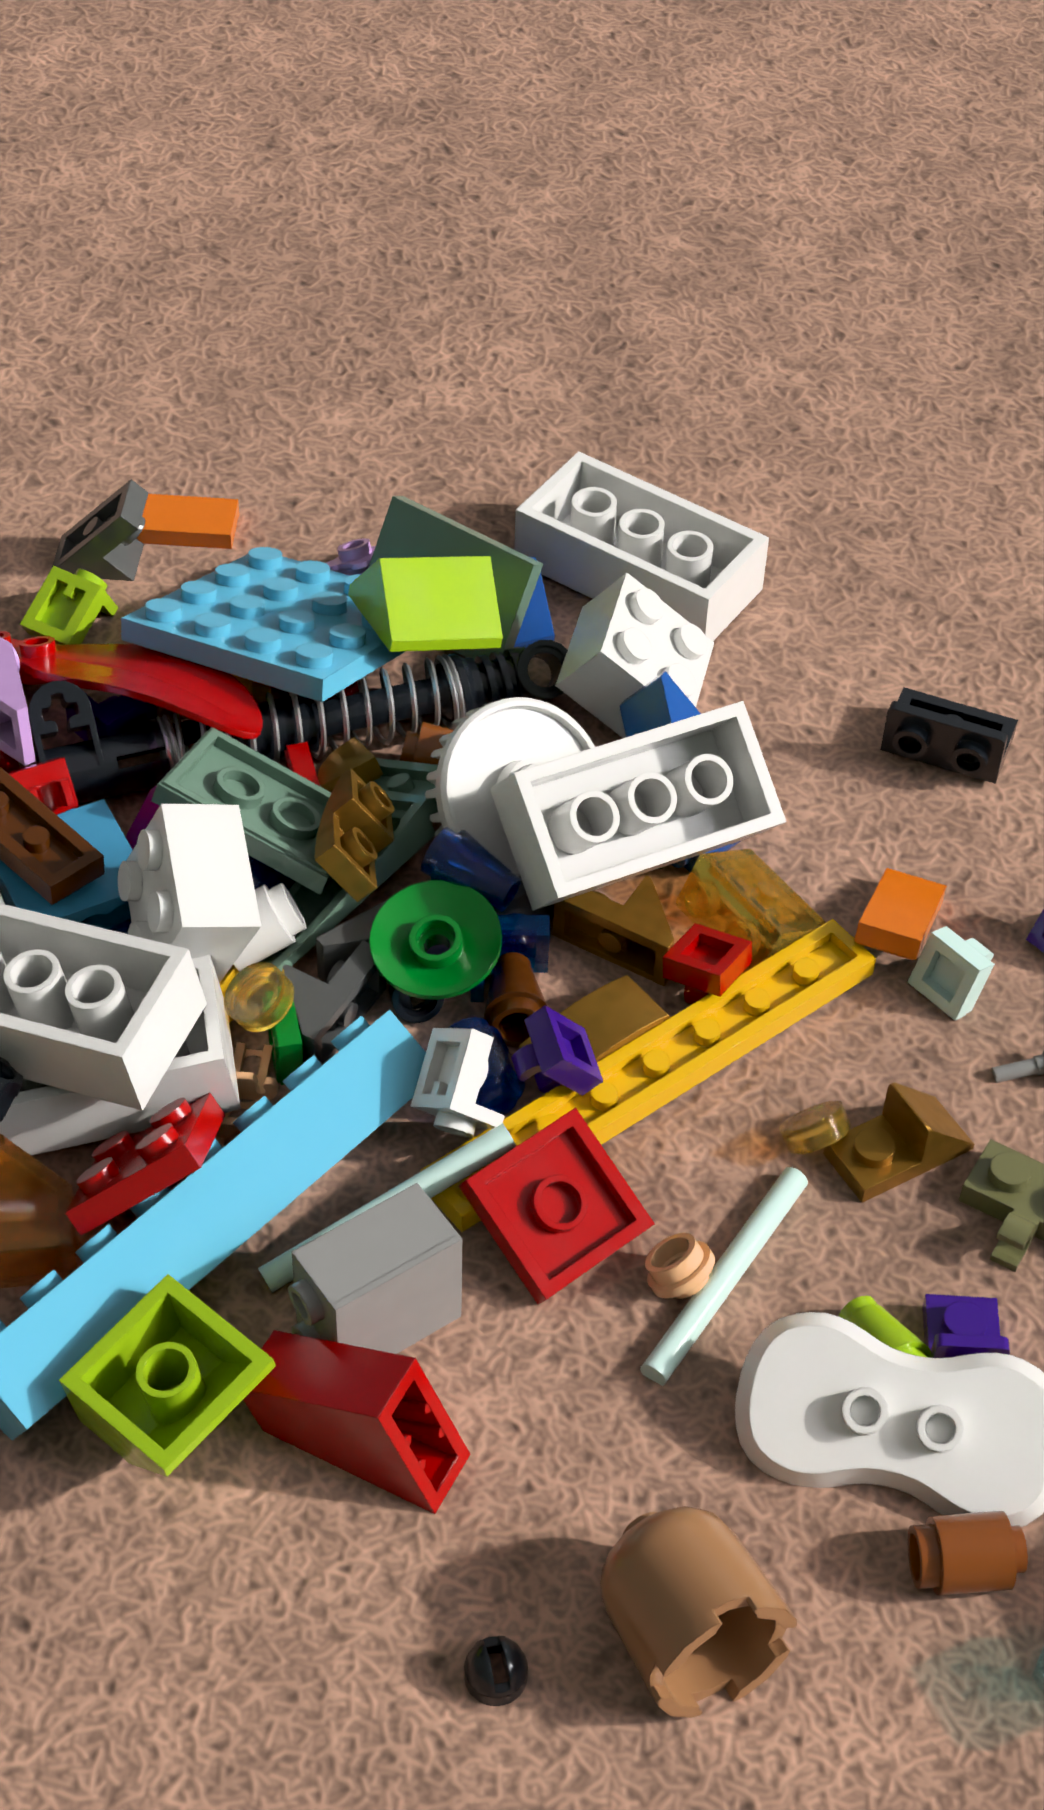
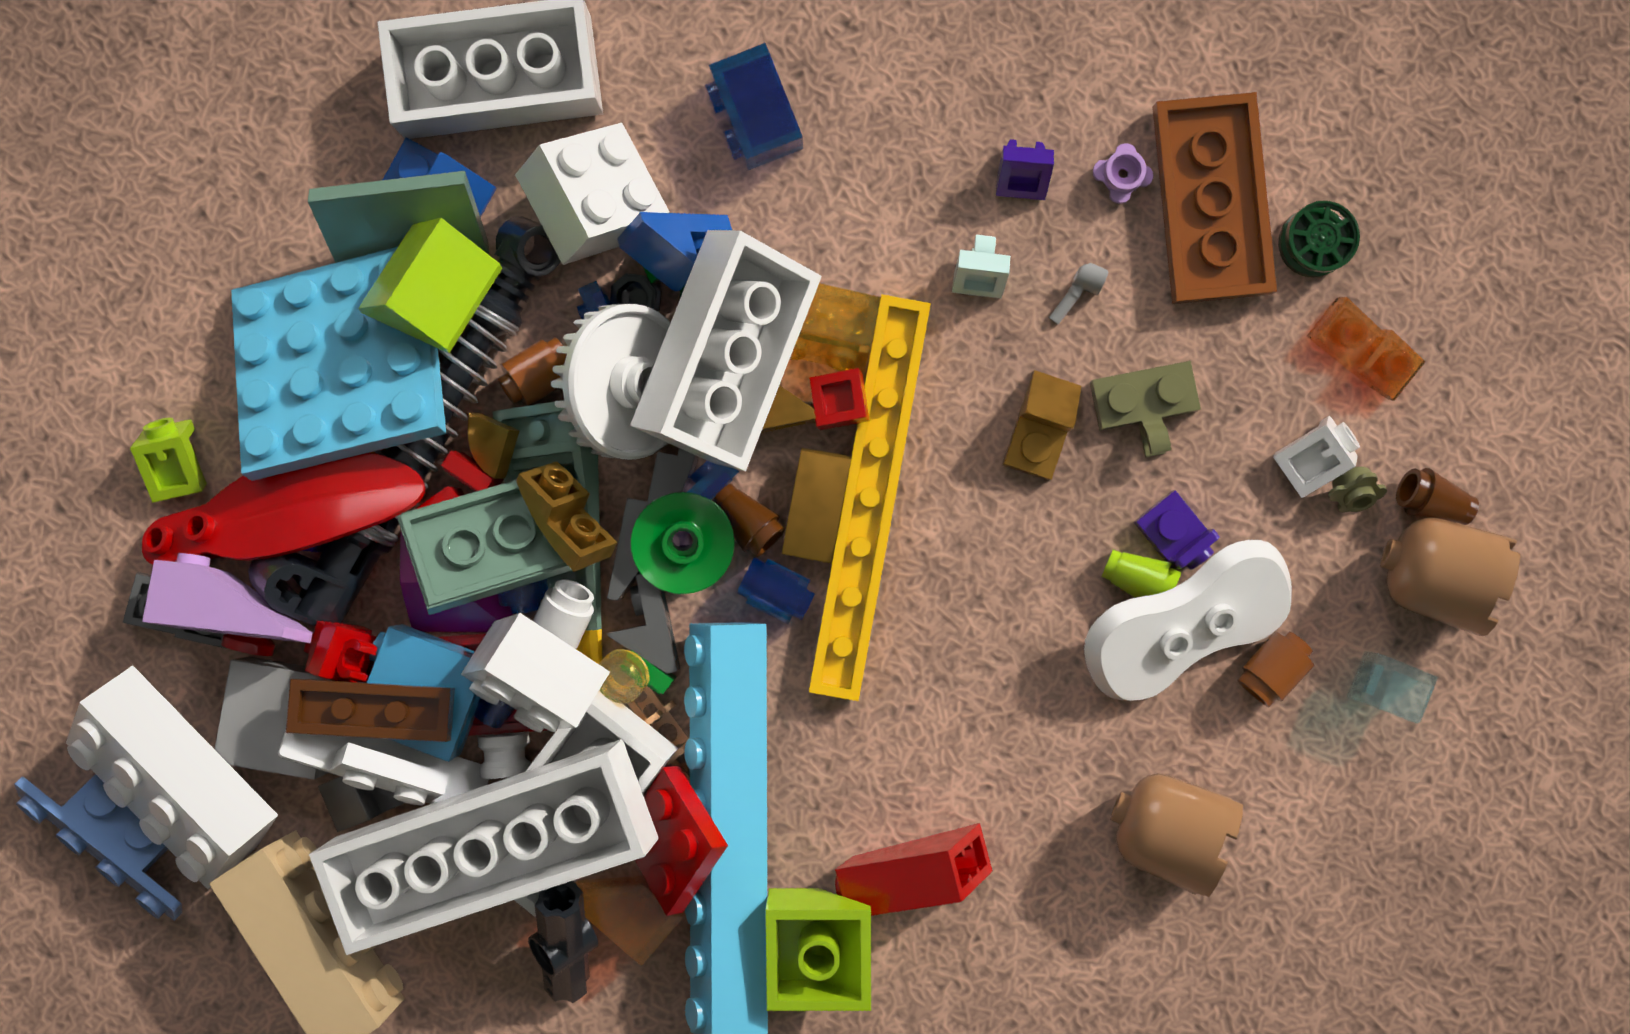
camera: 45 degrees left, 40 degrees up
dark grey slope [52,479,148,581] -> none
orange tile [136,494,239,549] -> none
light aqua bar [258,1123,516,1293] -> none
light grey piece [288,1183,462,1354] -> none
lavender plate [326,538,375,575] -> none
white bracket [411,1028,505,1138] -> none
clear blue cone [421,827,522,912] -> none
red plate [458,1107,655,1305] -> none
black hinge [464,1636,528,1706] -> none
dark purple tile [511,1005,603,1096] -> none
light aqua bar [640,1167,808,1386] -> none
light nougat plate [645,1233,715,1299] -> none
clear yellow tile [779,1101,851,1154] -> none
orange tile [854,868,947,961] -> none
black bracket [880,687,1018,784] -> none
none -> clear blue brick [704,43,803,170]

